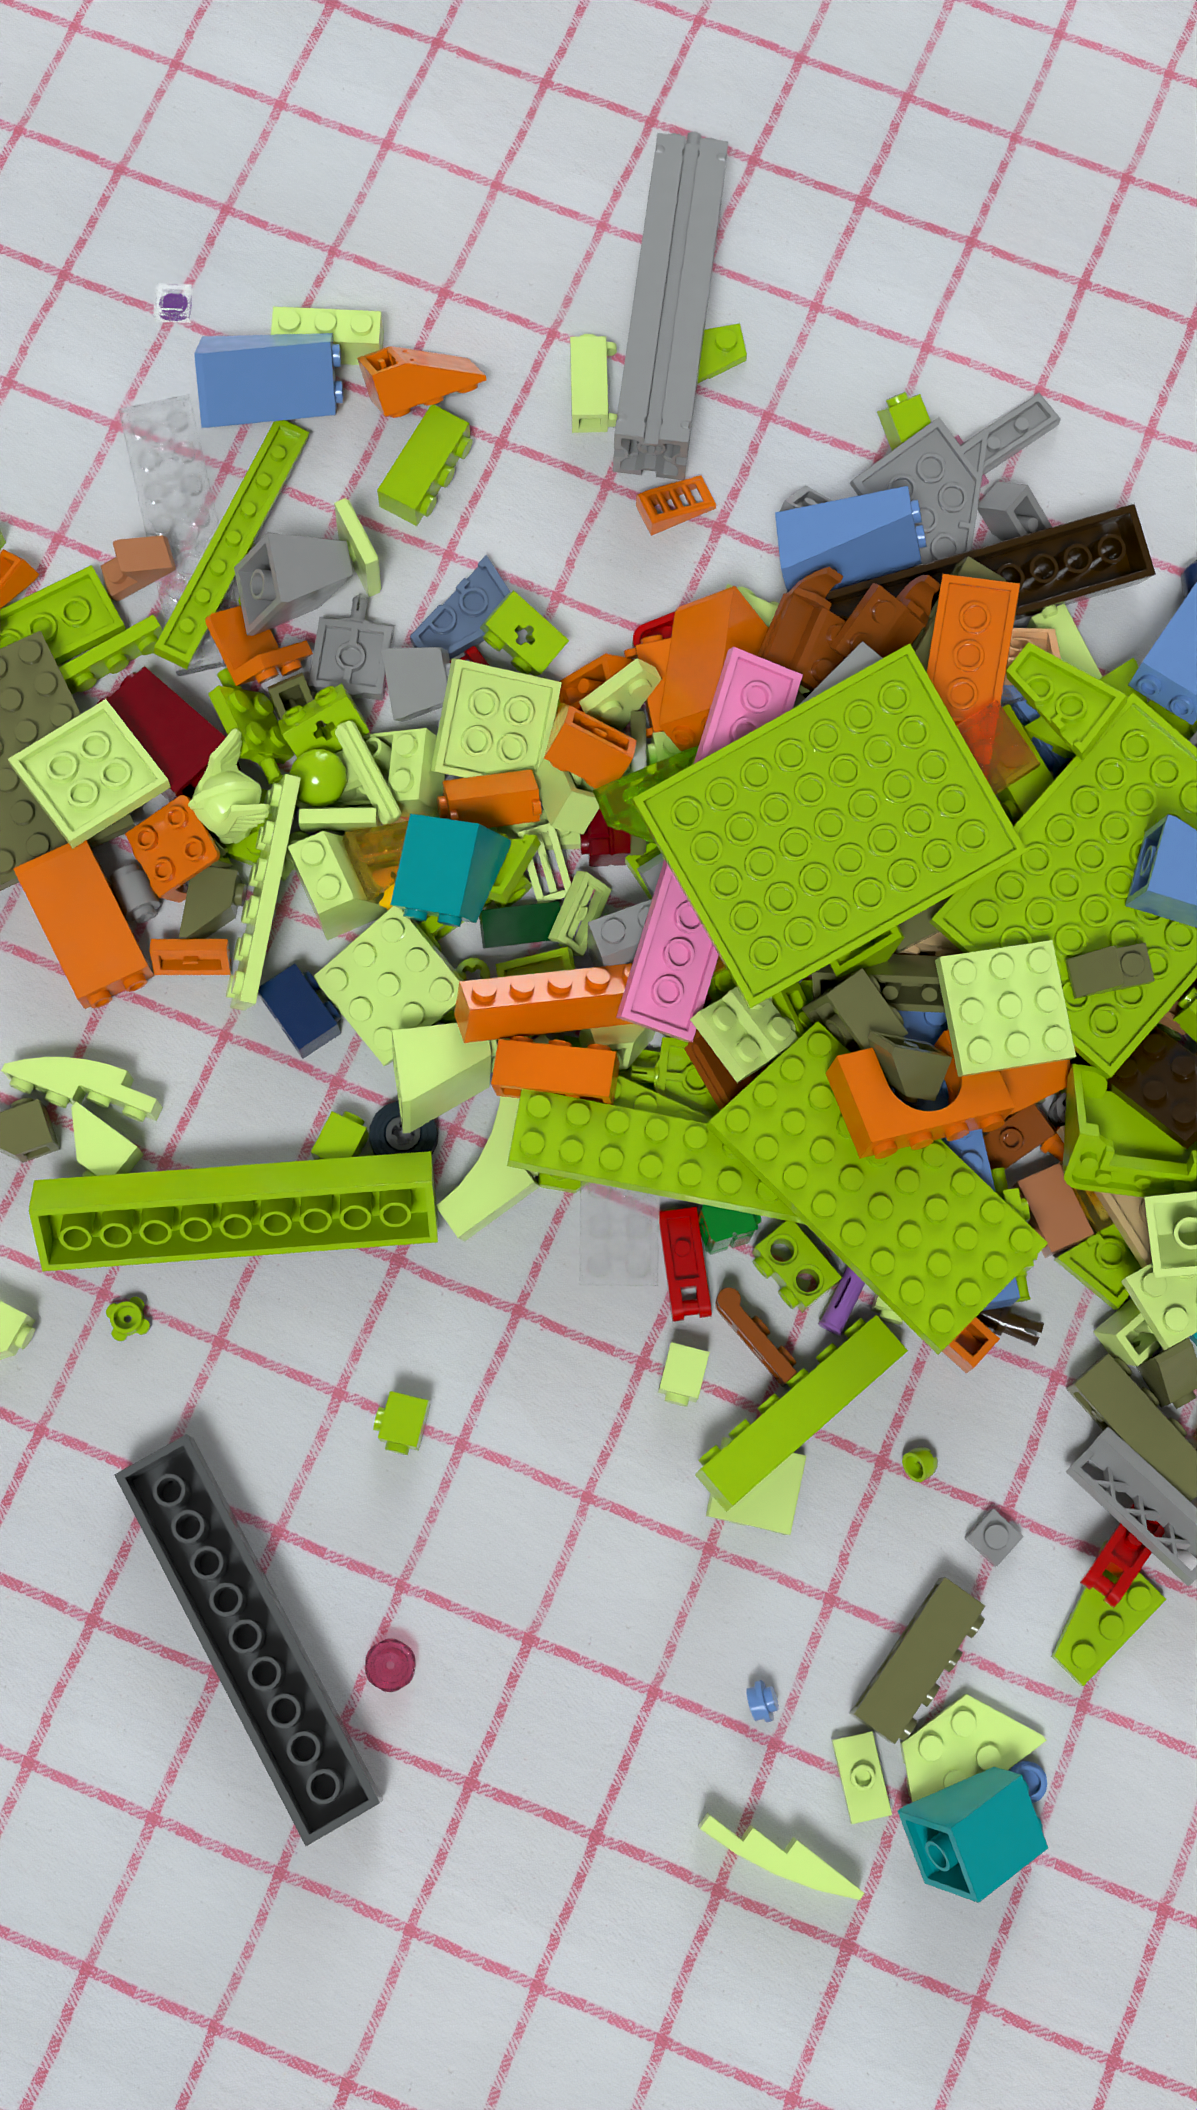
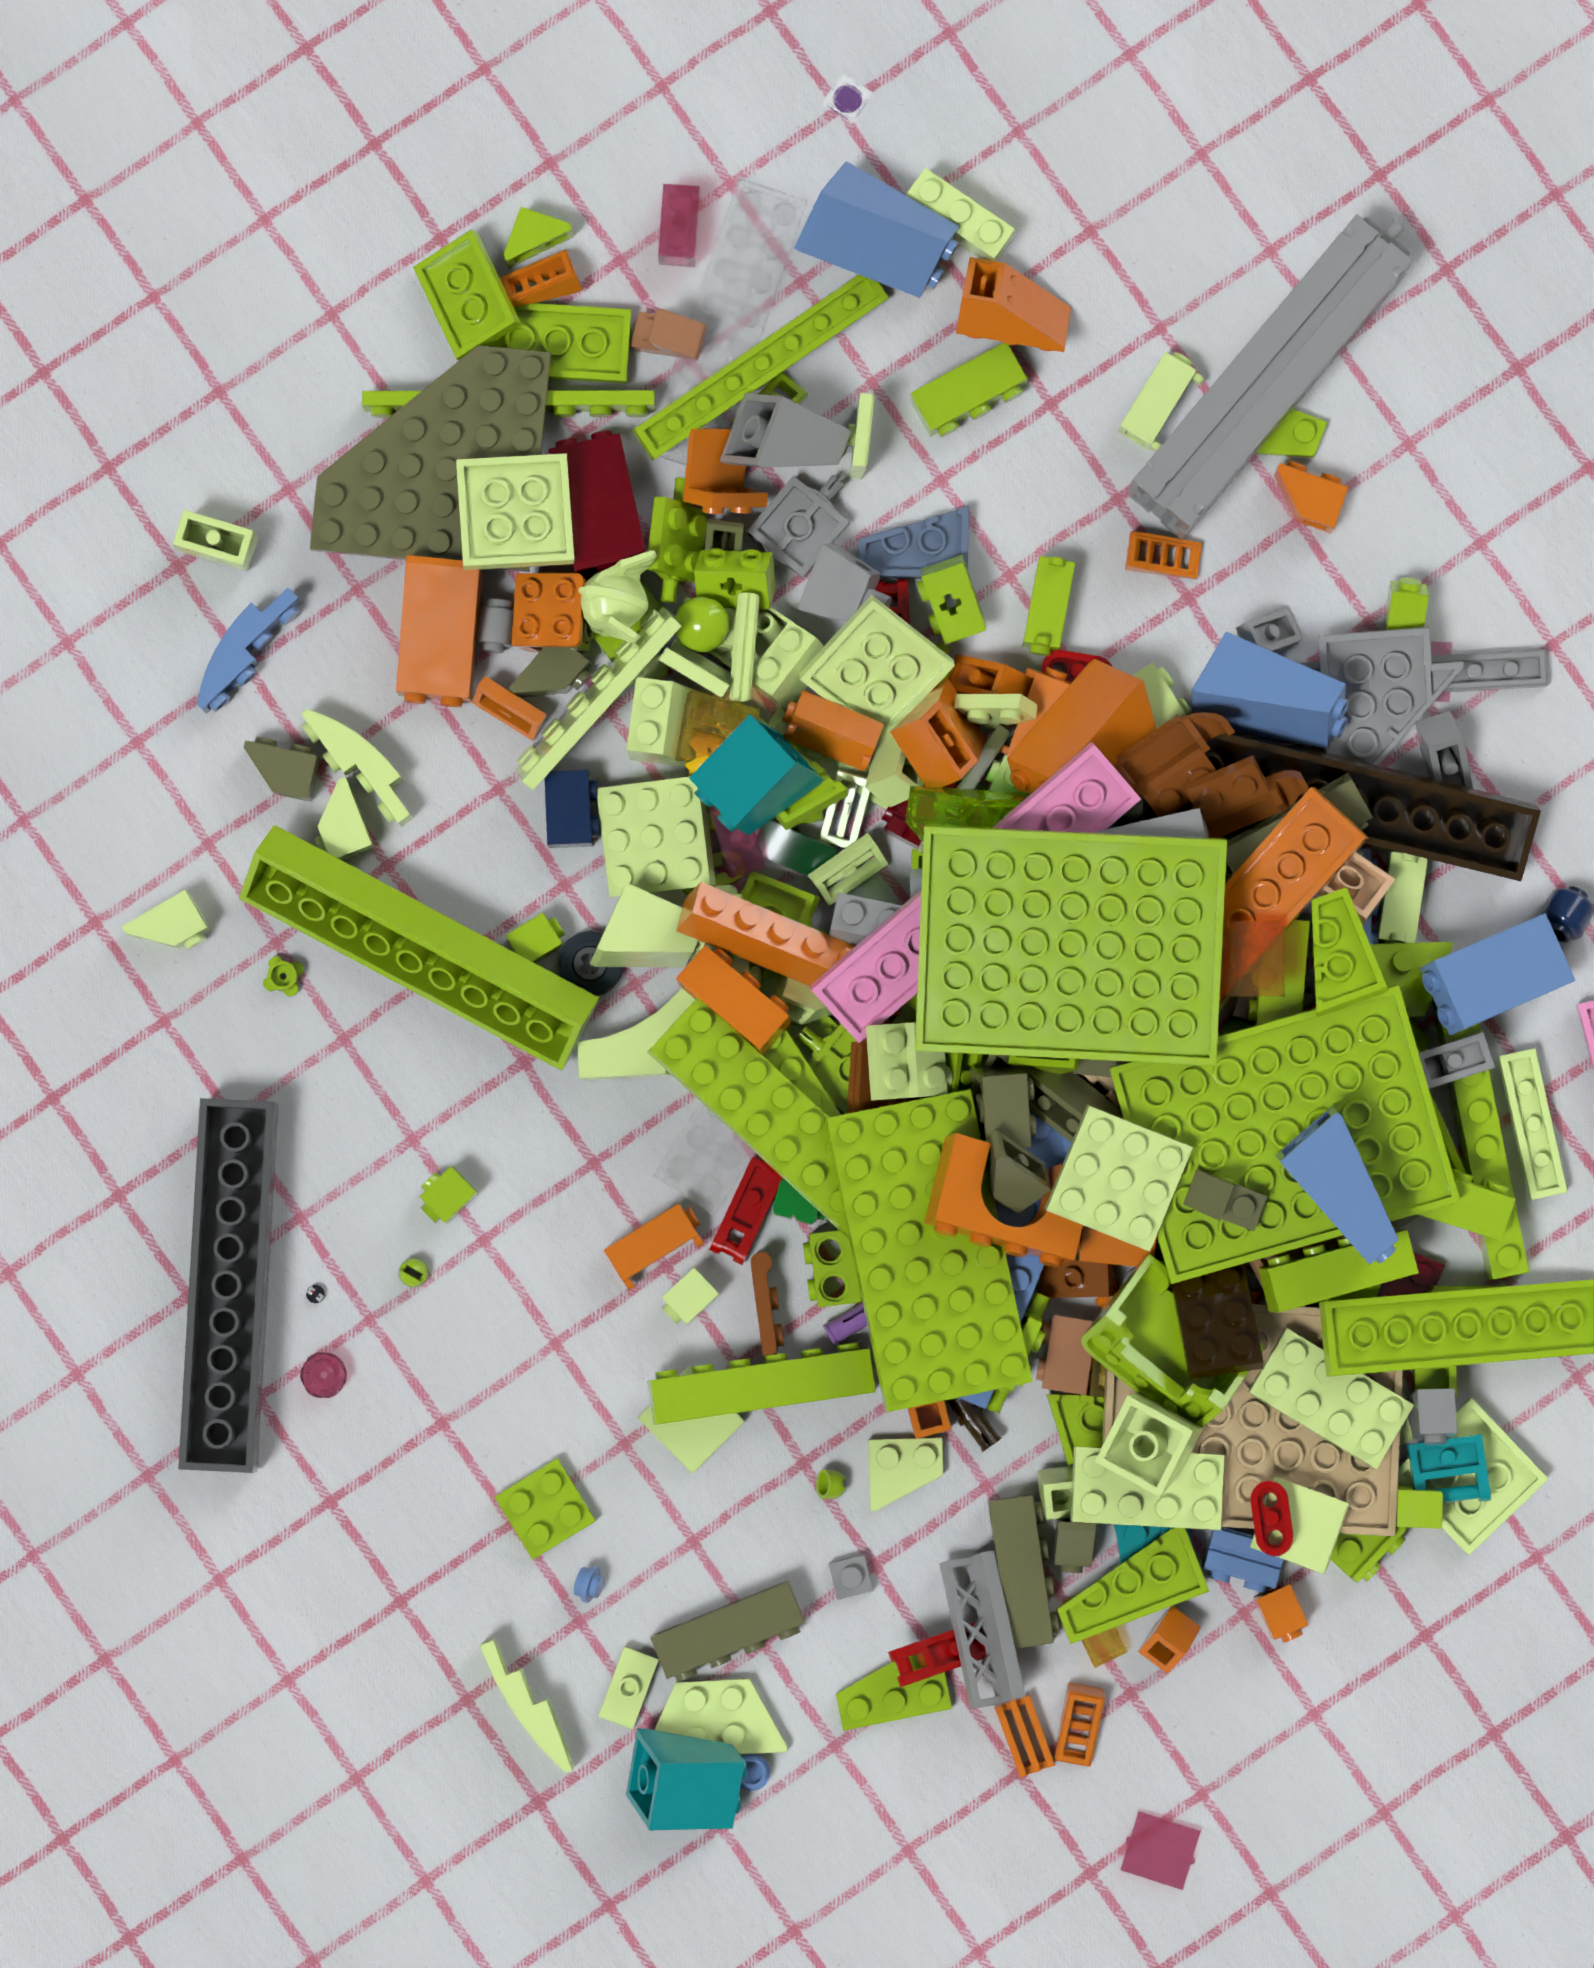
camera: 40 degrees right, 10 degrees up
none -> black piece [306,1285,325,1303]
none -> lime hinge [399,1258,429,1287]
none -> lime plate [495,1458,596,1560]
none -> orange brick [604,1203,704,1291]
none -> clear pink brick [658,184,701,267]
none -> clear pink plate [709,806,766,878]
none -> yellowish green wing [868,1438,943,1511]
none -> lime brick [1022,556,1075,657]
none -> orange slope [1274,461,1349,534]

